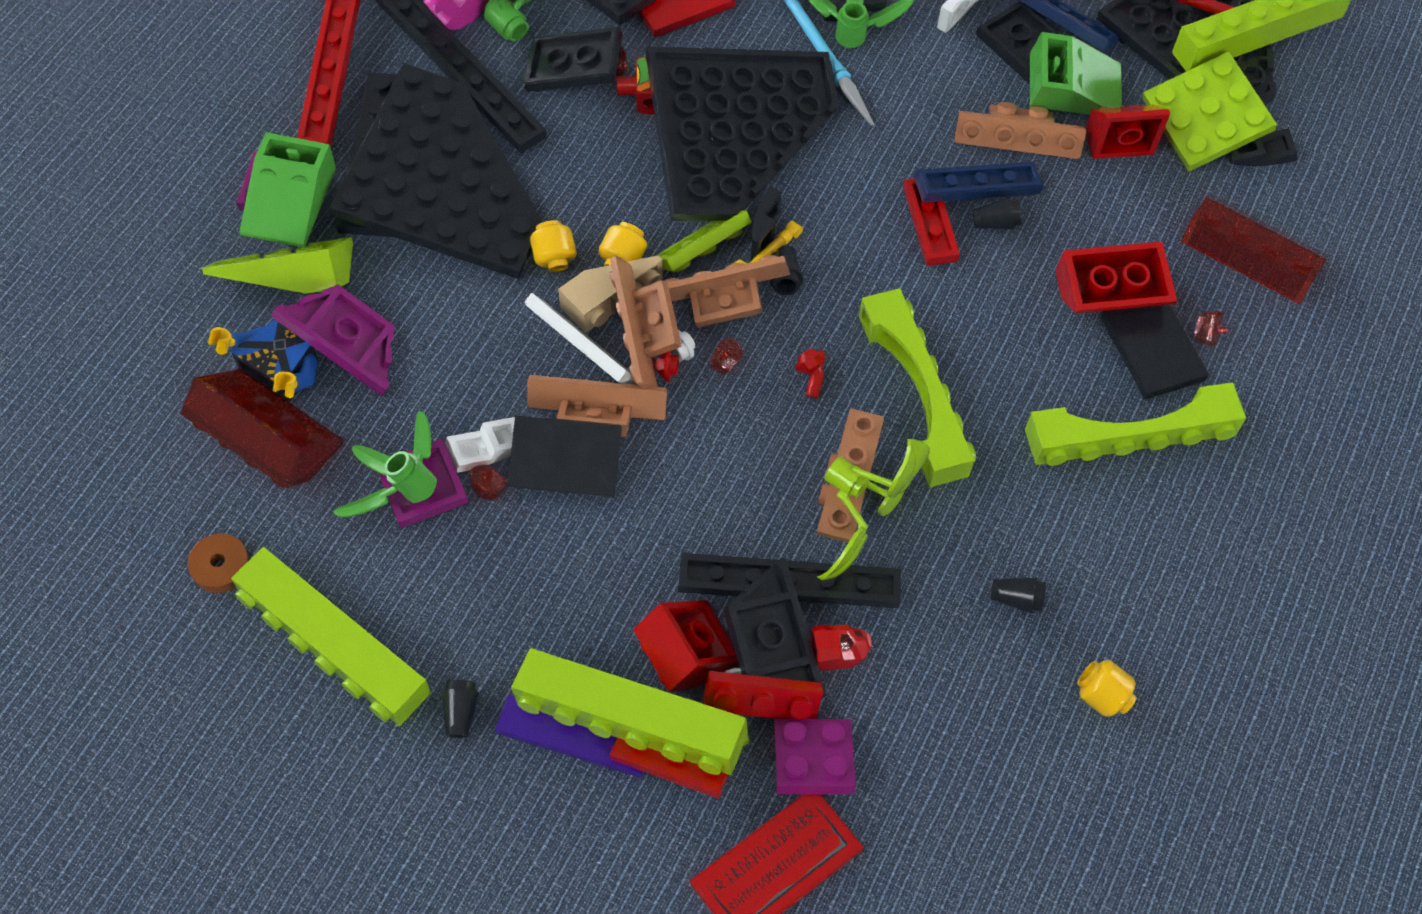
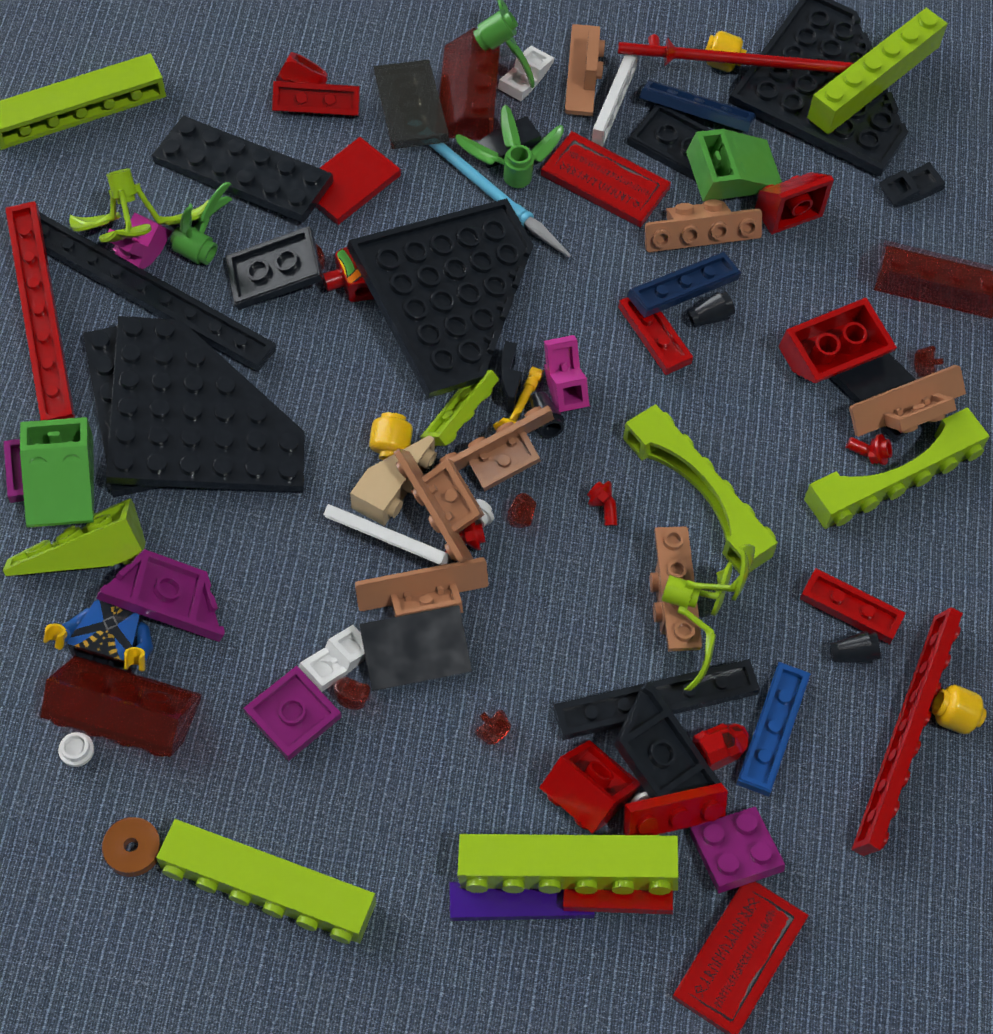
camera: 20 degrees left, 0 degrees up
bright green plant [333,411,437,517] -> none
black cone [441,680,479,738] -> none
yellow head [530,220,577,272] -> none
lime plate [1142,51,1277,172] -> none
none -> white plate [58,732,94,767]
none -> clear red piece [474,709,512,745]
none -> red tile [541,131,671,228]
none -> dark pink brick [544,335,589,412]
none -> blue tile [736,662,811,797]
none -> red plate [800,568,906,644]
none -> red plate [846,434,893,465]
none -> nougat bracket [849,365,966,437]
none -> red plate [851,607,963,856]

